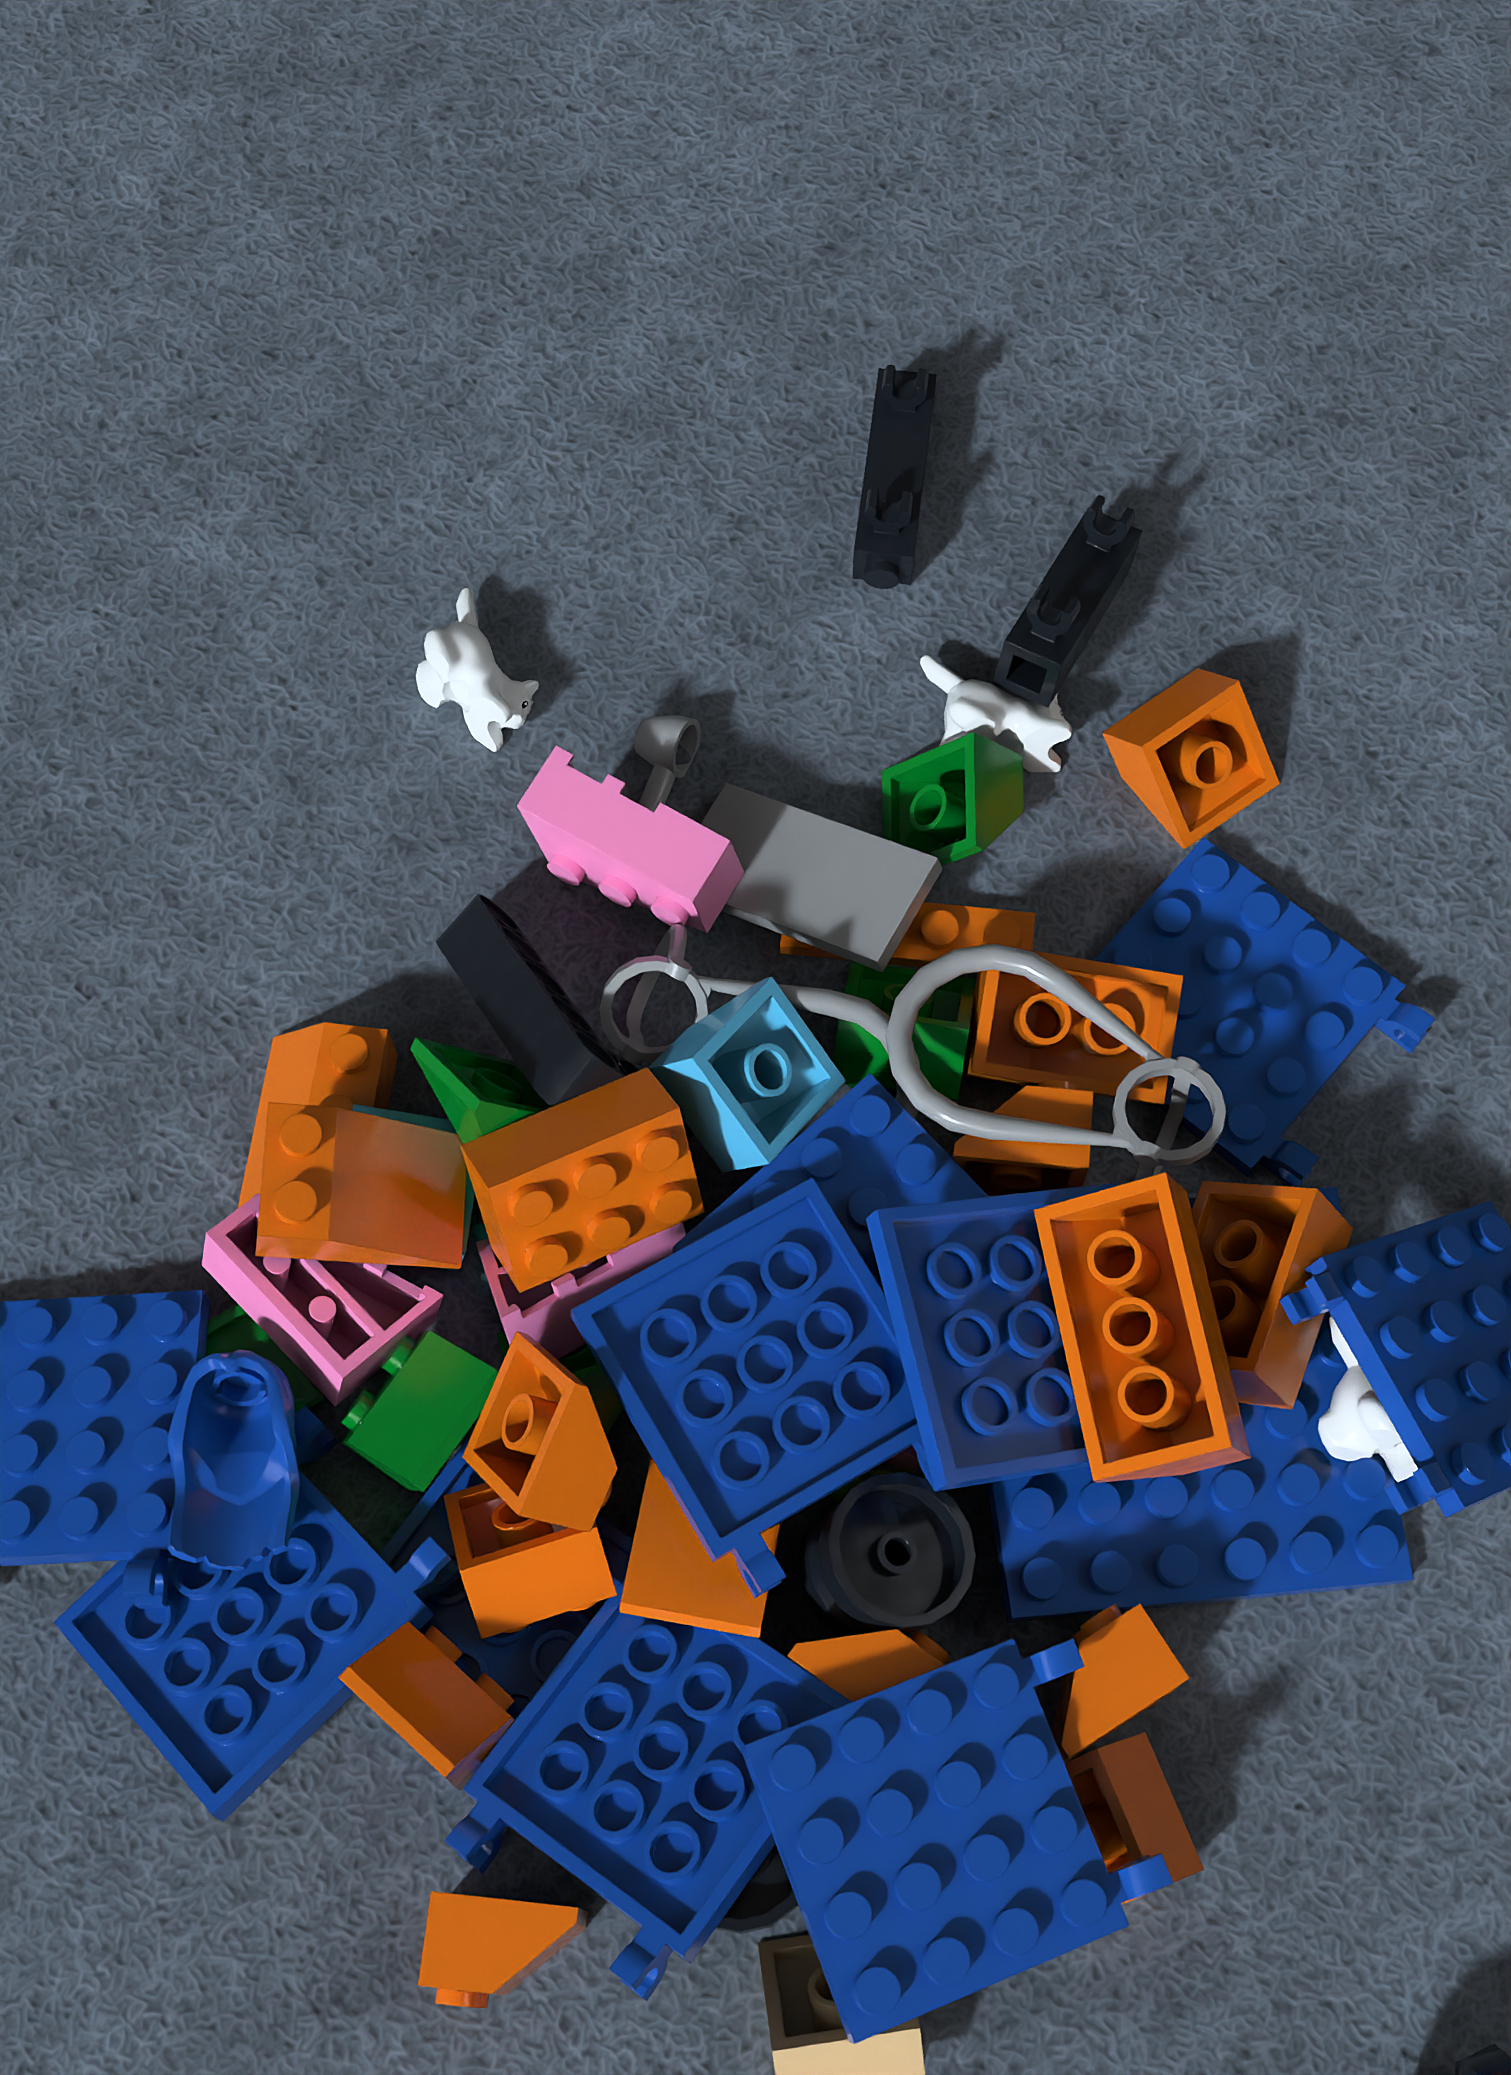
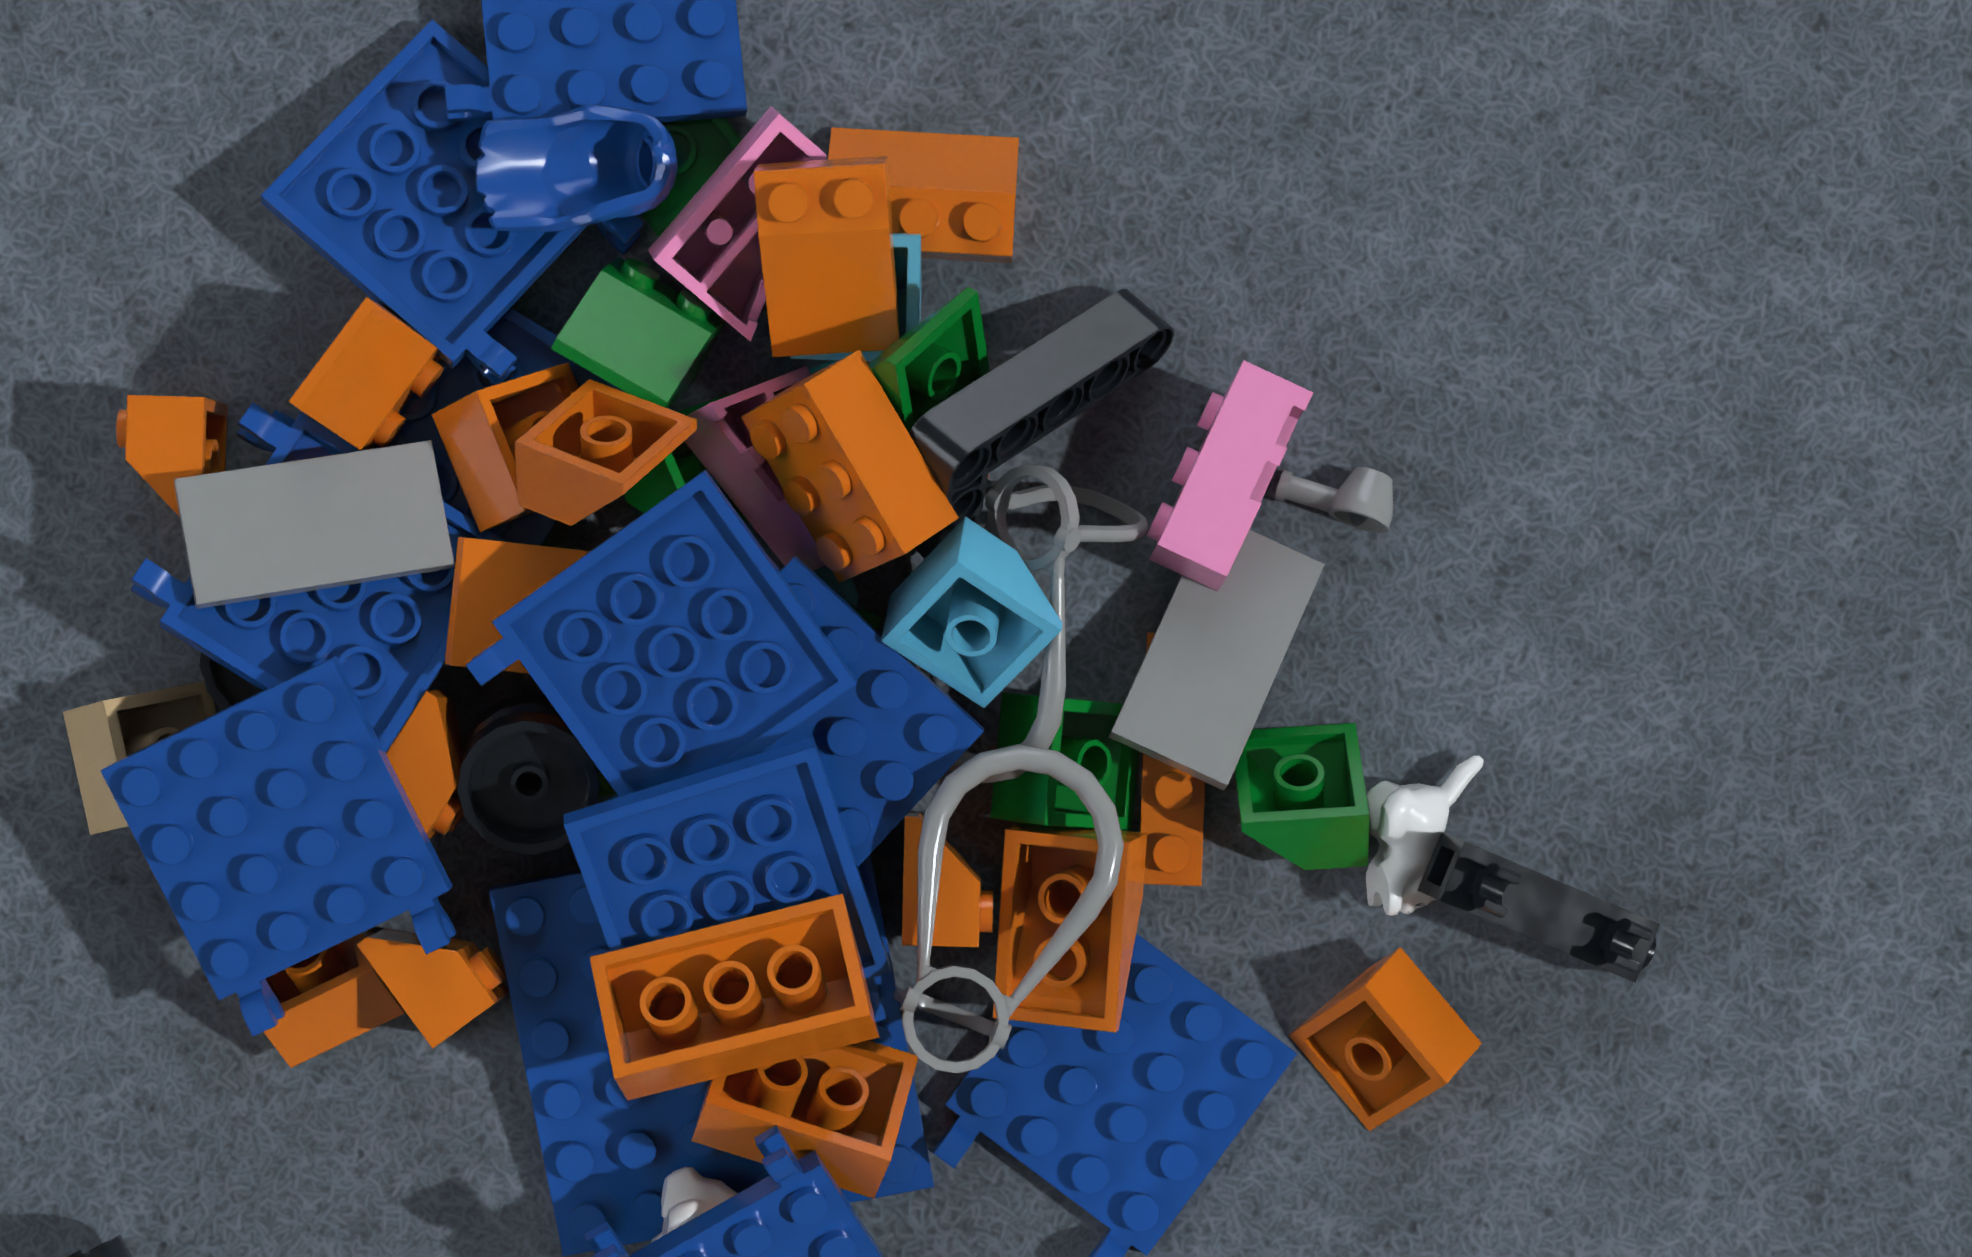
camera: 80 degrees right, 20 degrees up
white animal [416,588,539,752] -> none
black brick [852,365,937,589] -> none
none -> light grey tile [174,440,455,609]

